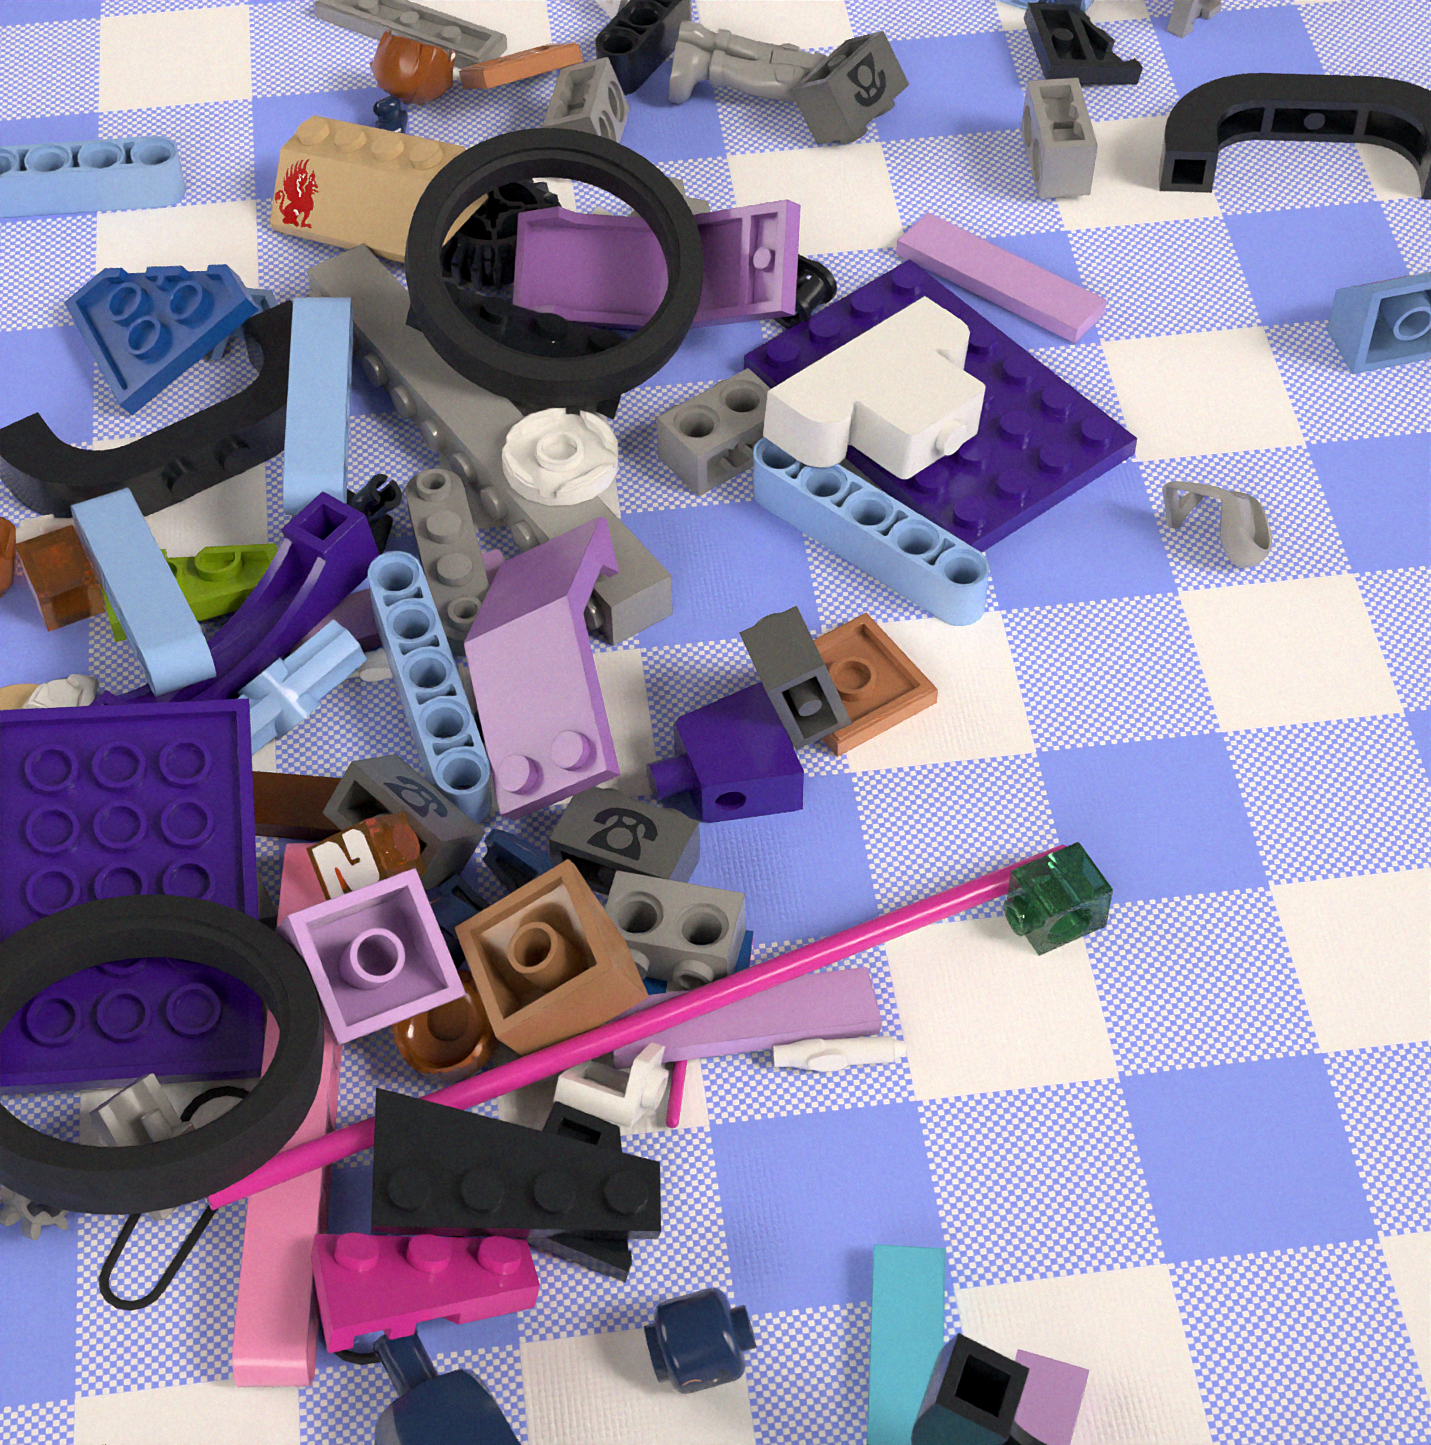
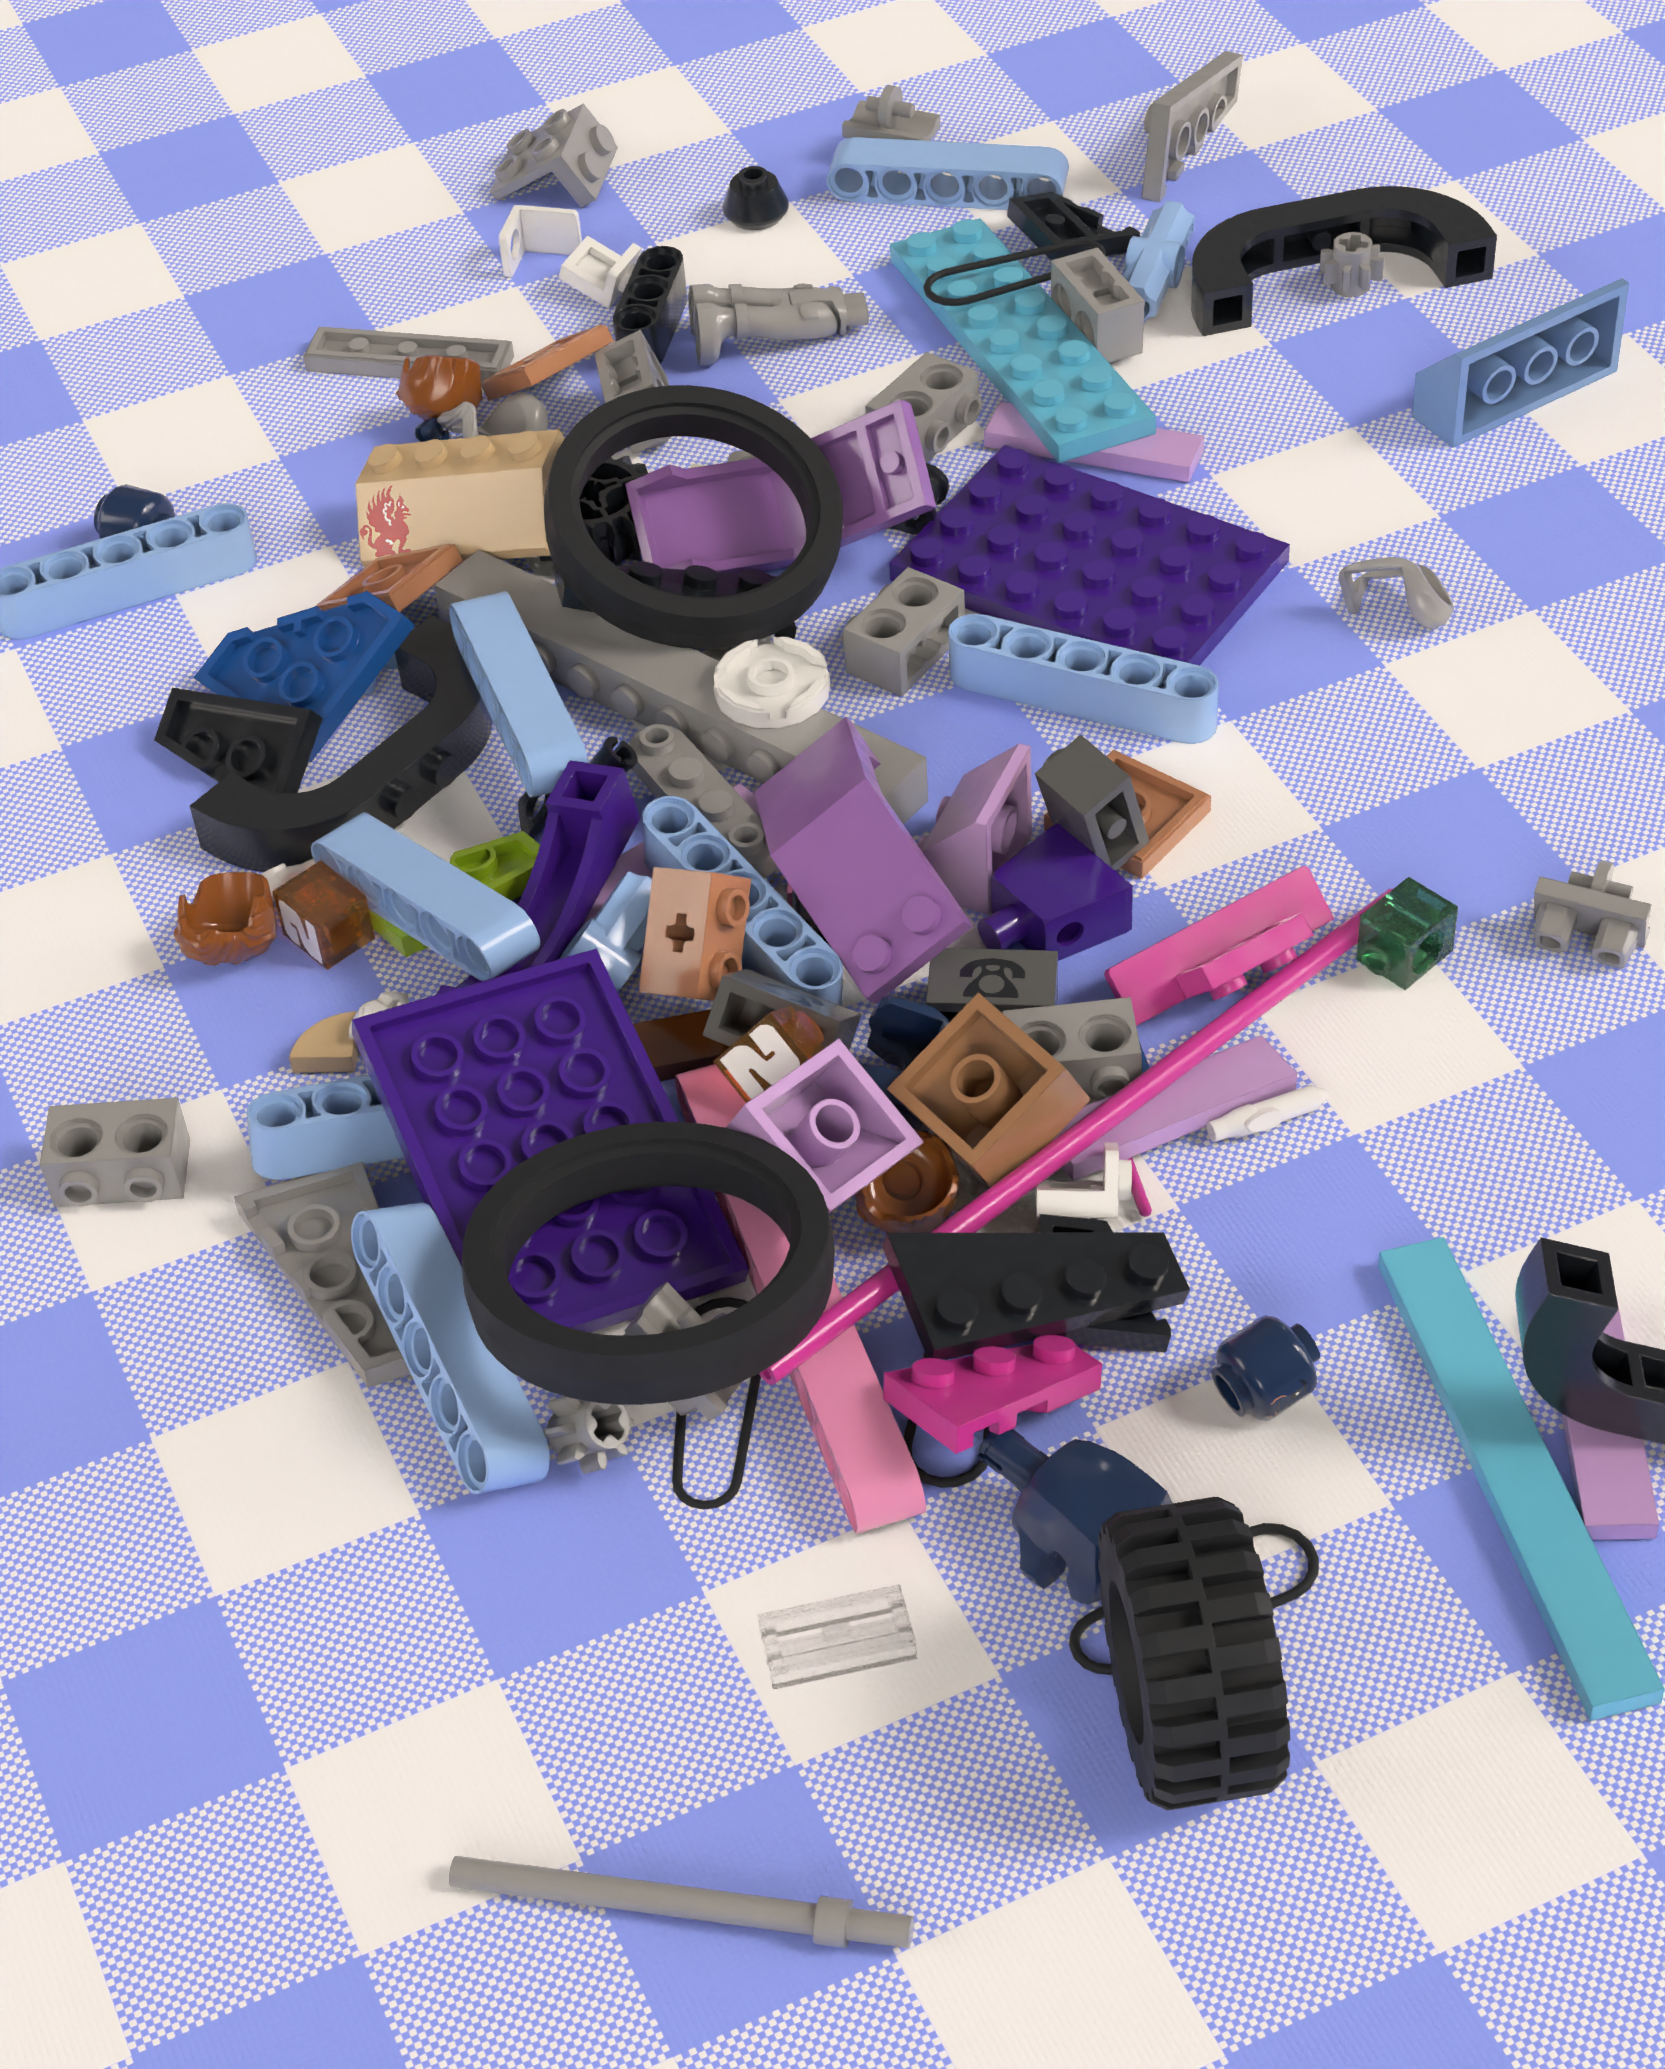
camera: 15 degrees left, 5 degrees down
white brick [763,296,986,479] -> none
dark grey brick [790,31,909,145] -> none
none -> dark blue head [94,484,175,539]
none -> black wing [154,687,323,793]
none -> nougat tile [314,543,463,612]
none -> light grey piece [437,392,548,438]
none -> nougat brick [639,867,751,1001]
none -> light grey brick [865,352,982,463]
none -> medium azure plate [890,218,1156,463]
none -> lavender slope [917,743,1032,915]
none -> black piece [923,239,1106,306]
none -> dark pink bracket [1104,866,1334,1026]
none -> light blue piece [1123,201,1195,323]
none -> light grey gear [1320,232,1384,297]
none -> light grey hips [1534,860,1652,969]

